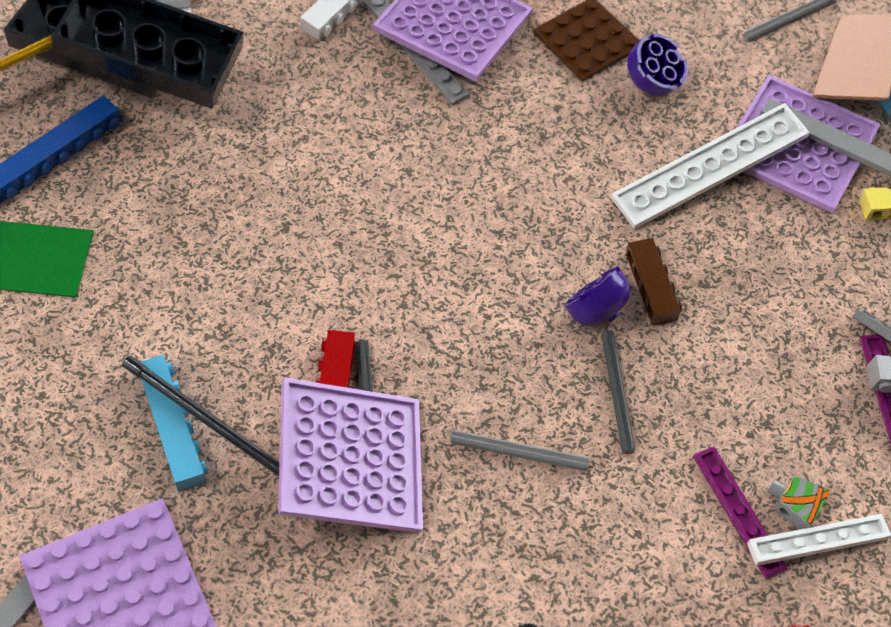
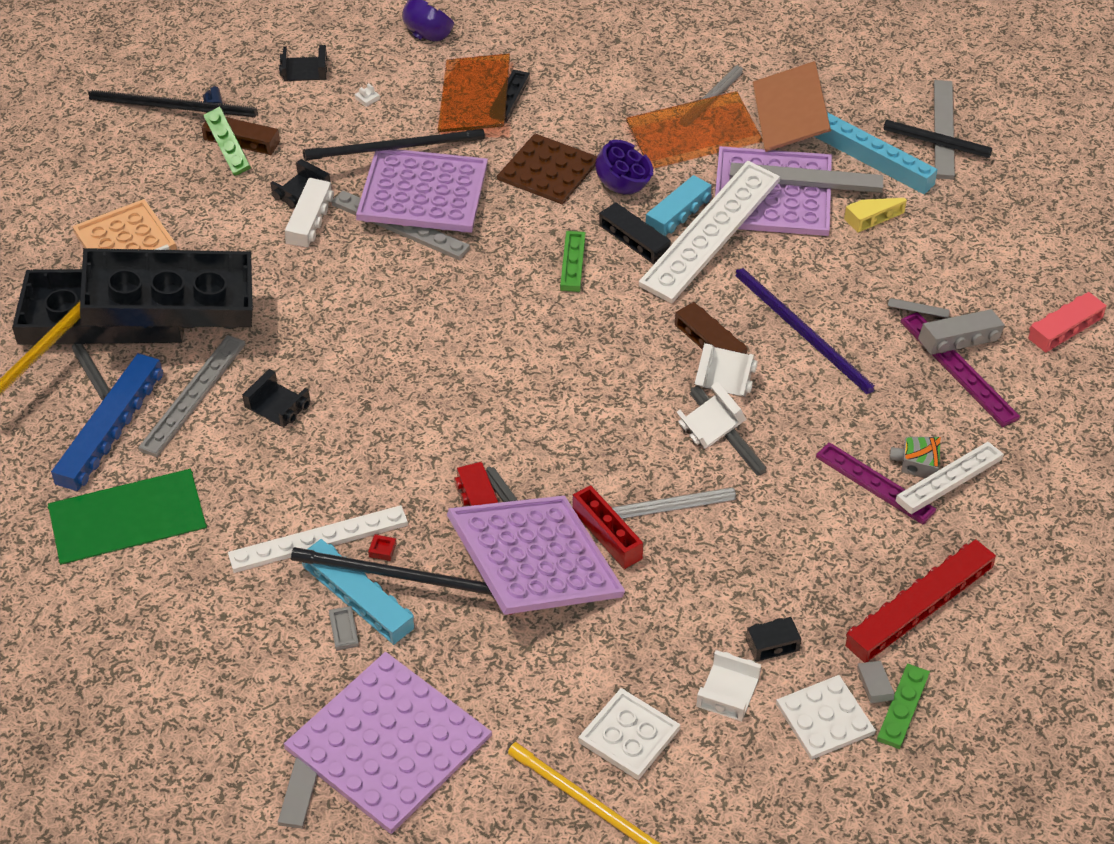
camera: 20 degrees left, 10 degrees down
dark purple cylinder [564,266,630,326] -> none
none -> dark grey axle [72,344,110,400]
none -> light grey tile [138,335,246,457]
none -> white plate [228,505,408,573]
none -> black panel [242,369,310,428]
none -> light grey tile [329,606,359,651]
none -> red plate [368,534,397,561]
none -> bright green plate [560,231,586,292]
none -> red brick [573,485,643,569]
none -> black brick [599,202,671,265]
none -> clear orange piece [626,91,763,169]
none -> medium azure brick [646,175,712,236]
none -> white panel [677,382,747,449]
none -> white panel [695,343,758,397]
none -> dark purple axle [735,268,875,394]

